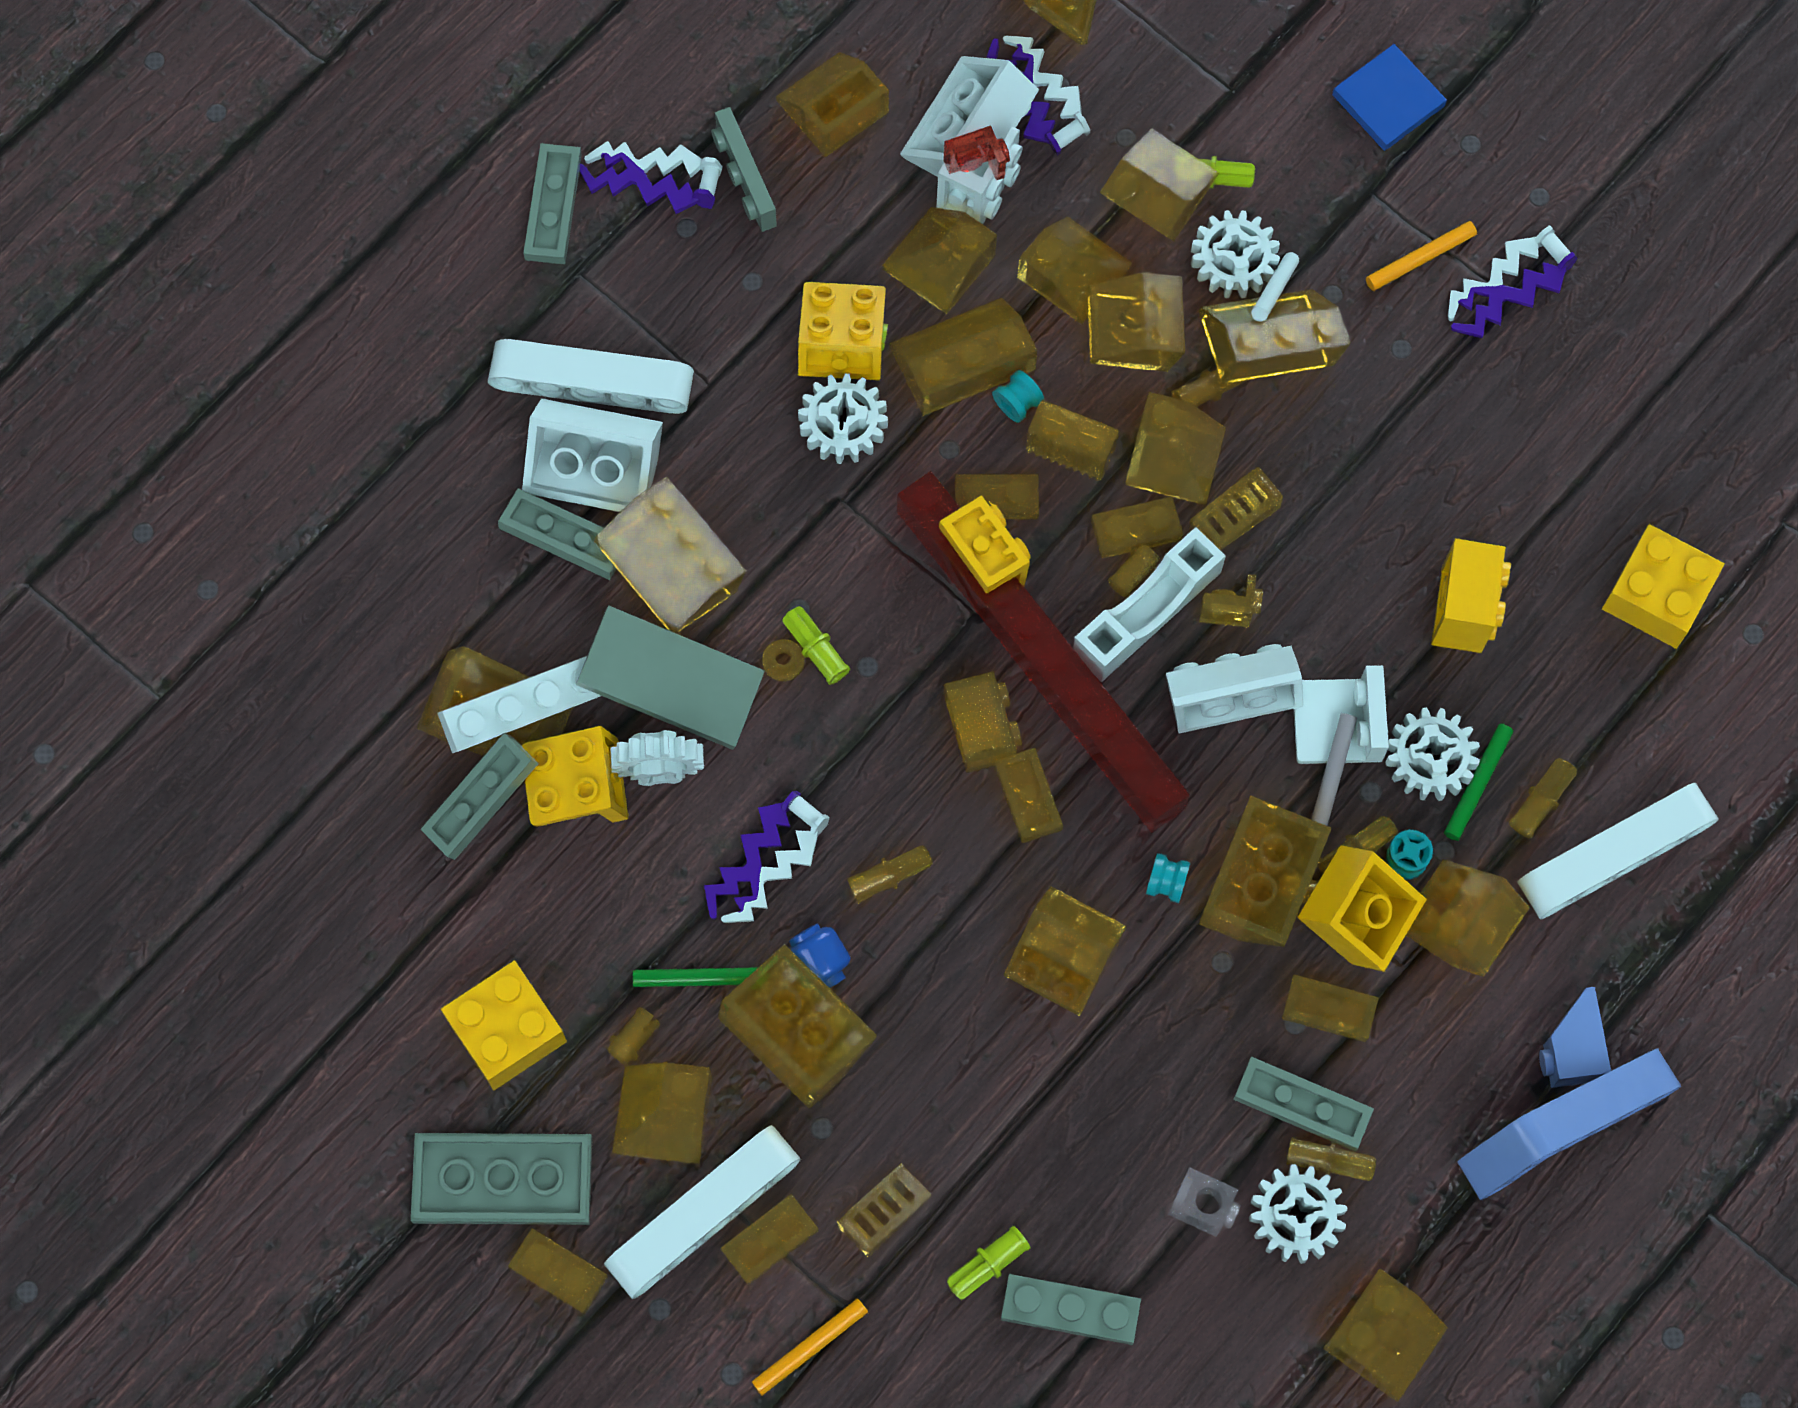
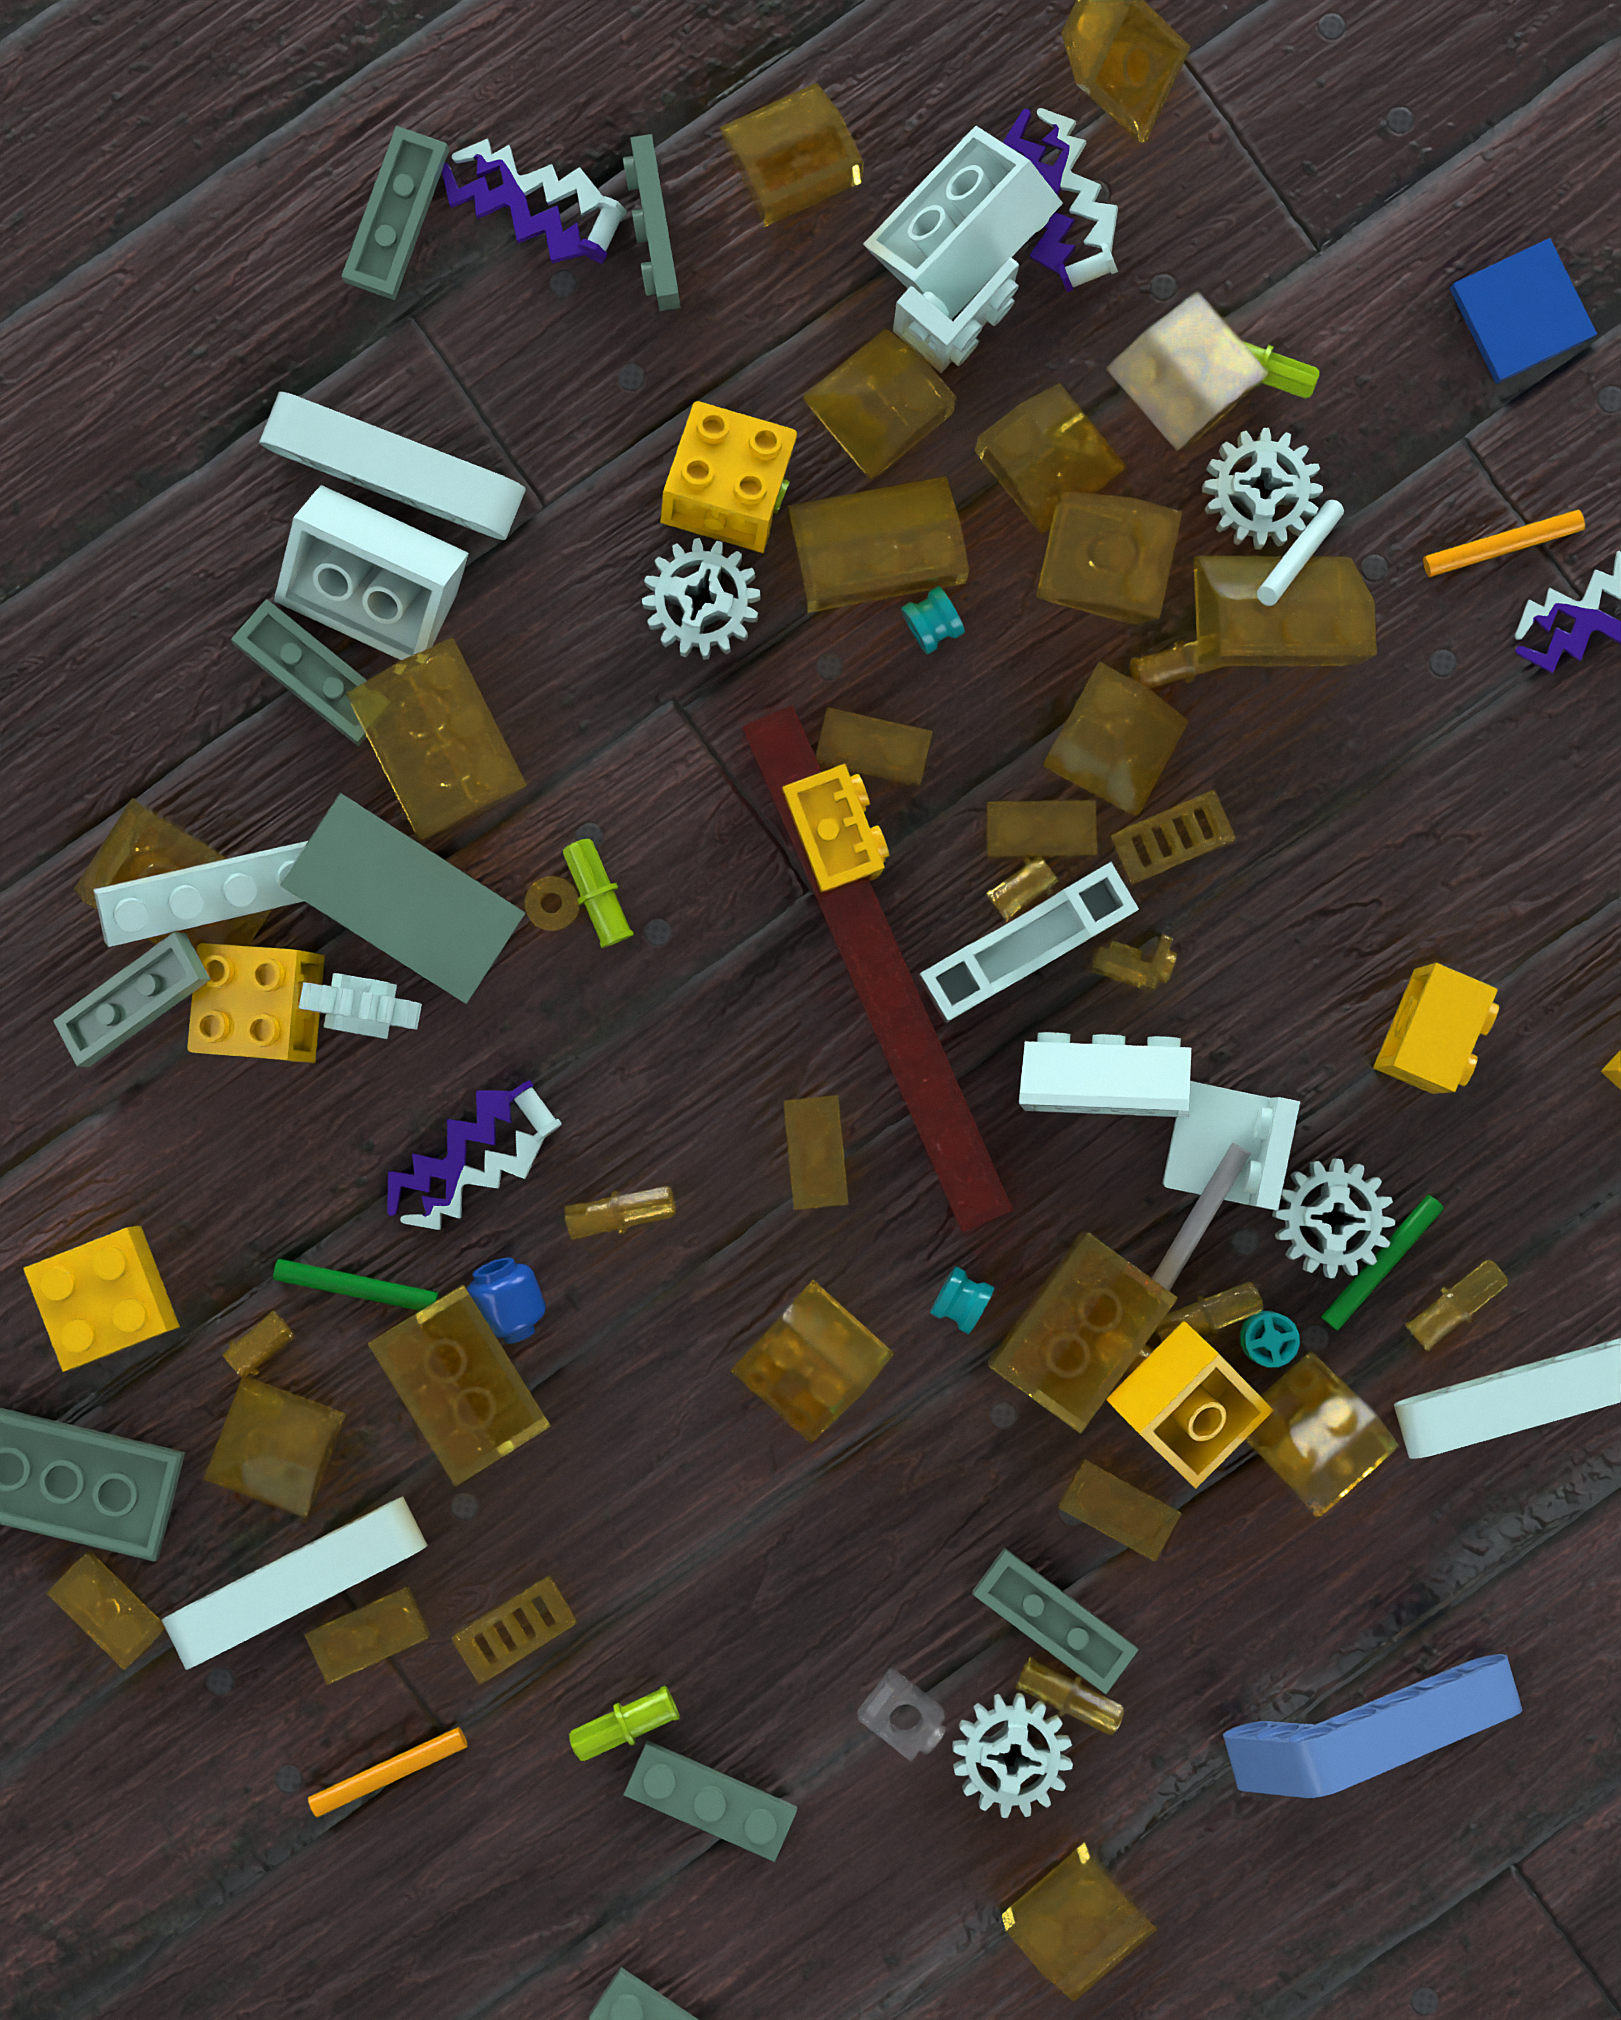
camera: 10 degrees right, 15 degrees up
clear red bracket [943,125,1010,181] -> none
clear yellow brick [943,671,1022,773] -> none
clear yellow brick [1026,400,1119,481] -> none
medium blue slope [1539,987,1611,1088] -> none

